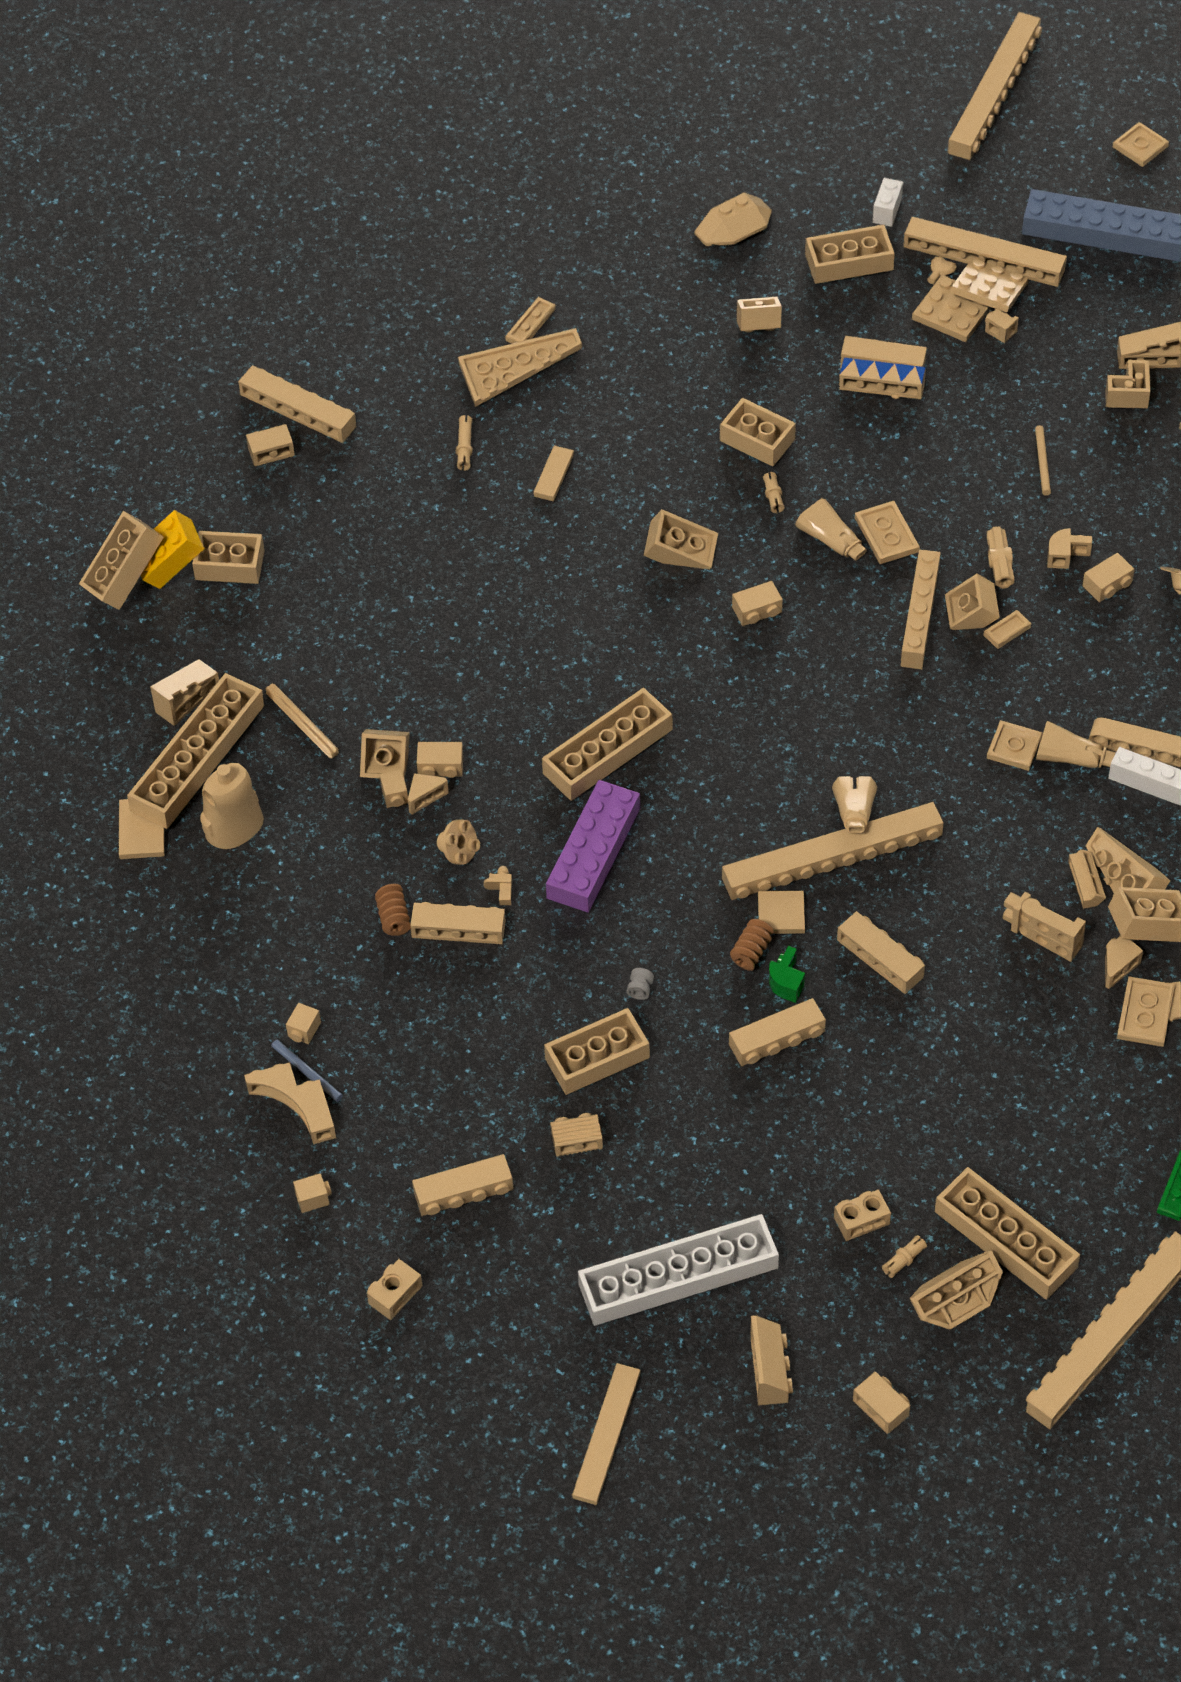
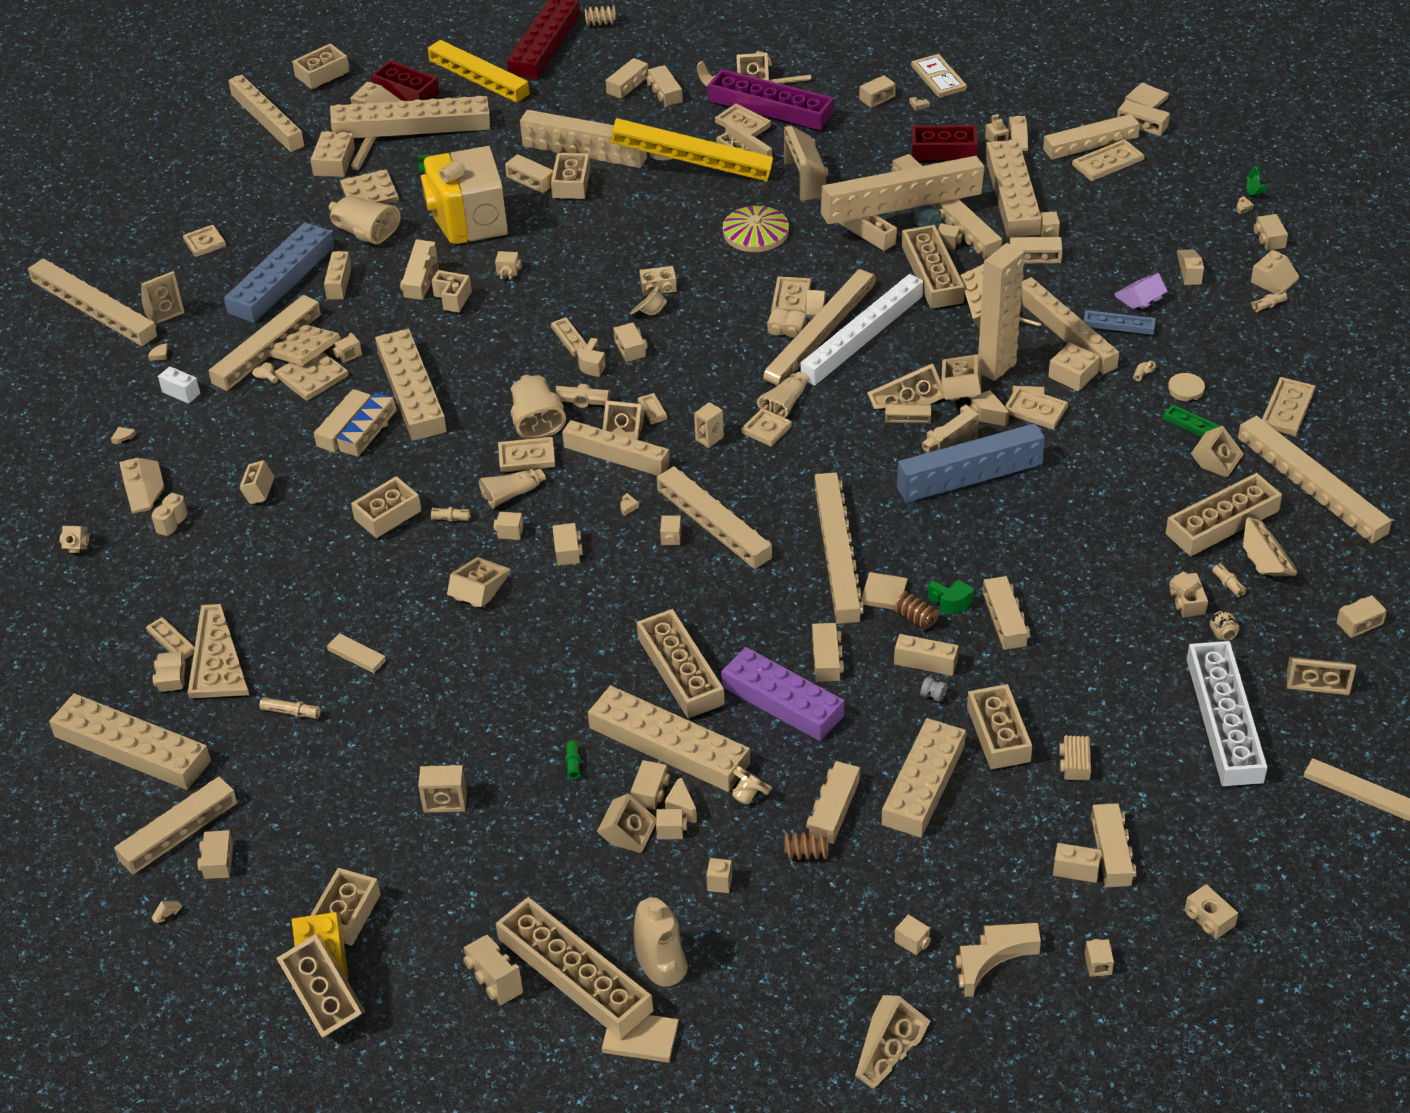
camera: 75 degrees left, 10 degrees down
tan axle [266,684,339,759] -> none
sand blue bar [271,1039,343,1102] -> none
tan piece [484,866,512,905] -> none
tan brick [805,225,894,284] -> none
tan piece [832,776,877,833] -> none
tan brick [837,911,925,994] -> none
tan bar [1035,426,1051,495] -> none
none -> tan brick [49,693,211,790]
none -> tan brick [60,526,89,553]
none -> tan tile [111,427,136,444]
none -> tan slope [141,271,185,324]
none -> tan tile [148,344,168,361]
none -> tan brick [152,493,188,536]
none -> tan tile [152,901,182,923]
none -> tan brick [153,651,186,692]
none -> tan brick [324,251,352,299]
none -> tan brick [375,329,447,441]
none -> tan brick [418,765,467,813]
none -> tan brick [494,512,523,540]
none -> tan torso [510,375,566,439]
none -> tan tile [551,317,587,357]
none -> green pin [565,740,581,780]
none -> tan brick [588,685,750,792]
none -> tan tile [620,493,639,516]
none -> tan brick [657,467,772,569]
none -> tan brick [660,516,681,545]
none -> tan brick [694,402,724,448]
none -> tan brick [707,858,732,893]
none -> tan brick [812,623,844,682]
none -> tan wedge [855,995,930,1089]
none -> tan brick [882,718,966,838]
none -> tan brick [894,634,958,676]
none -> sand blue brick [897,423,1045,503]
none -> tan brick [1053,843,1101,883]
none -> tan tile [1169,571,1198,596]
none -> tan slope [1191,426,1244,477]
none -> tan head [1210,611,1239,641]

